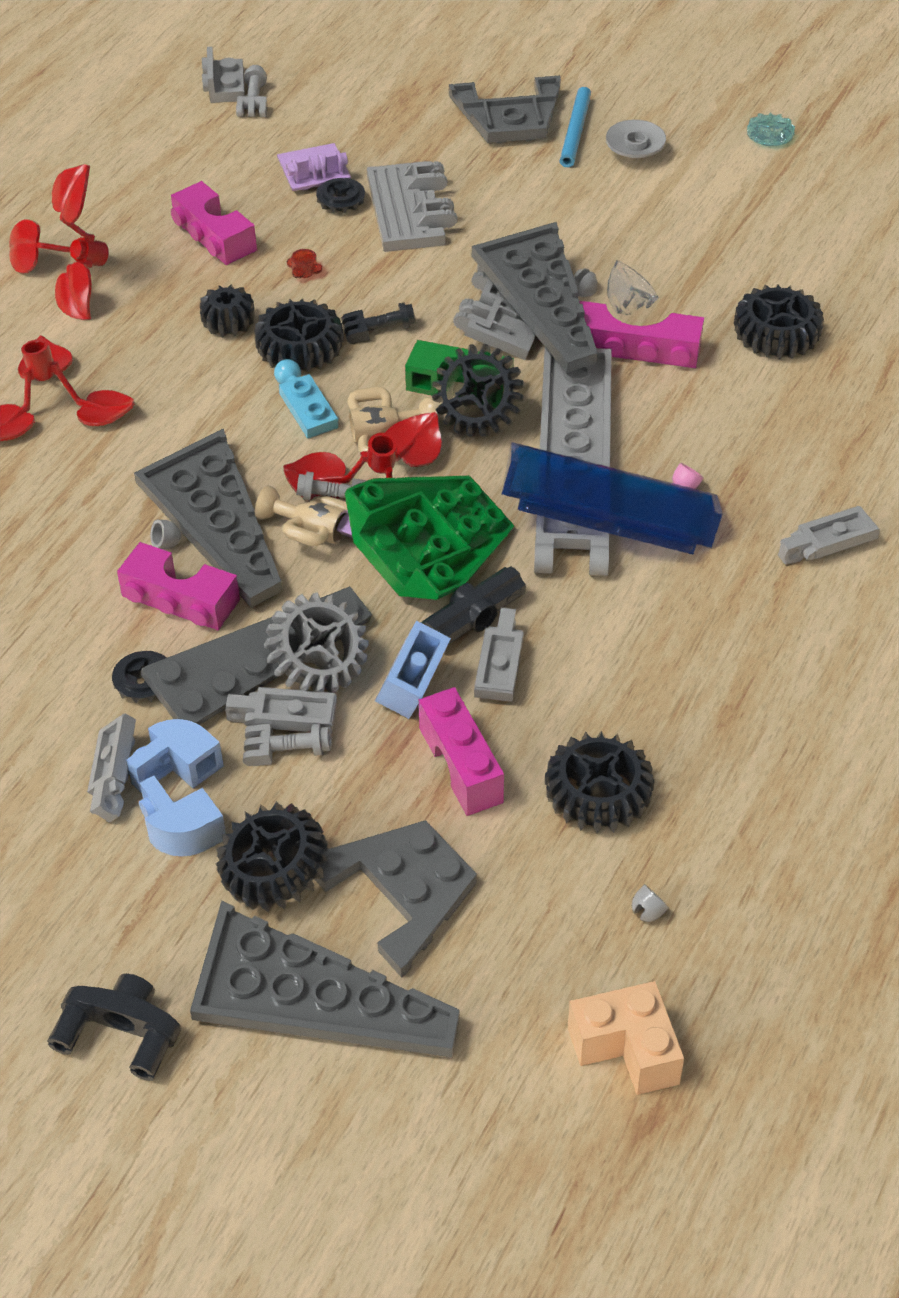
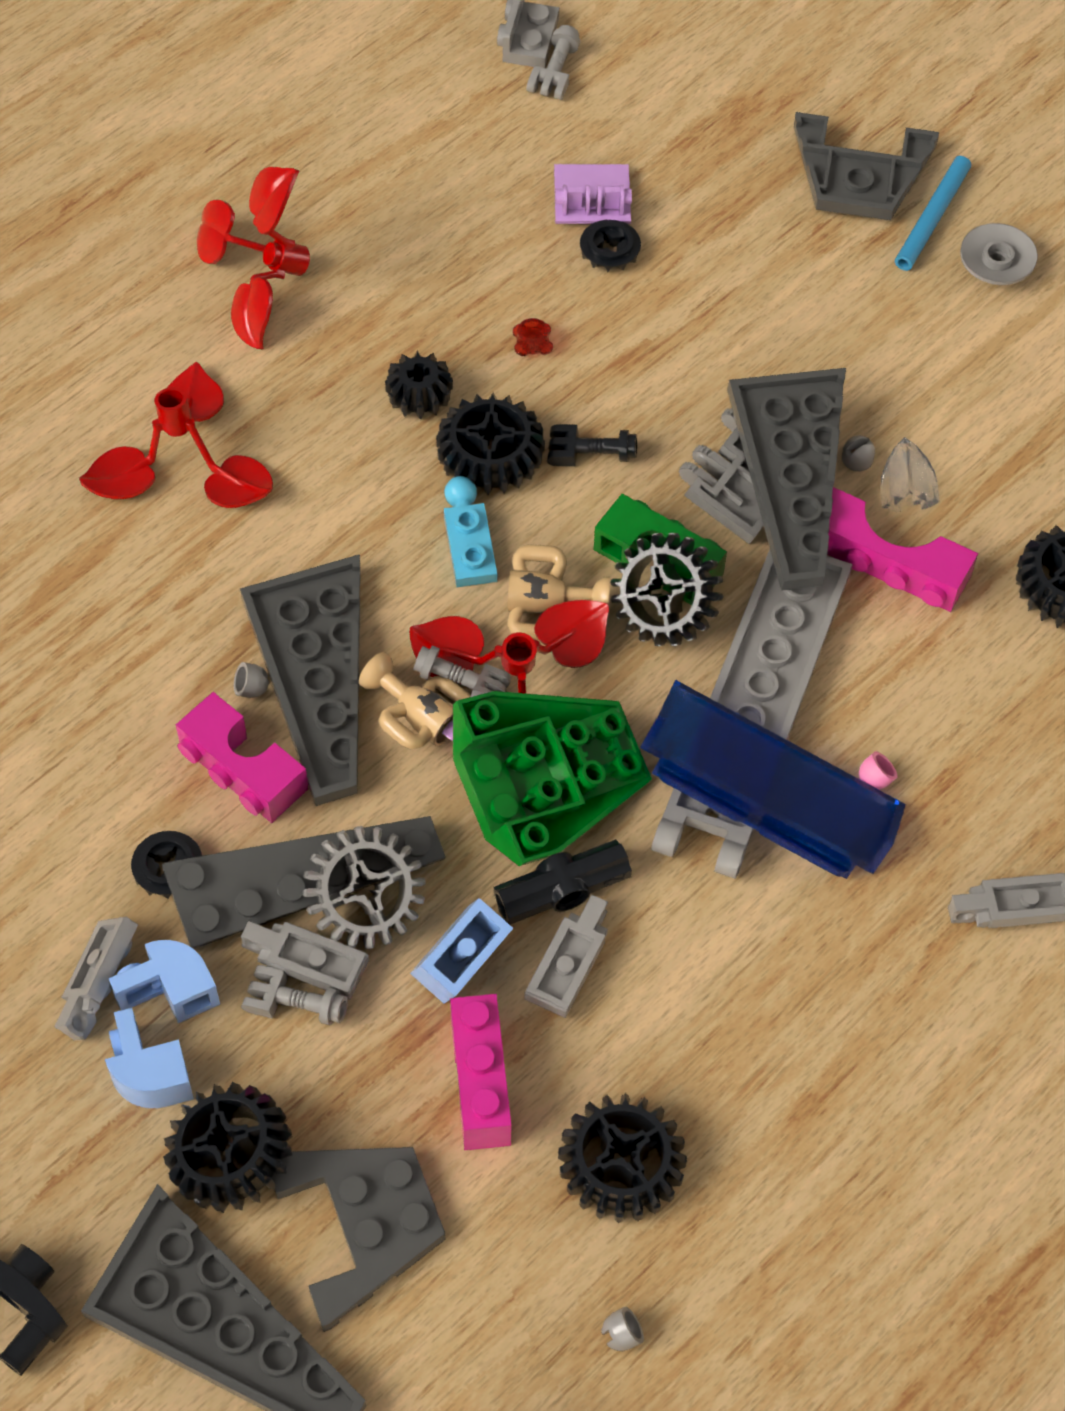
camera: 15 degrees right, 10 degrees up
dark pink arch [171,181,257,265] -> none
light grey hinge [367,161,458,252] -> none

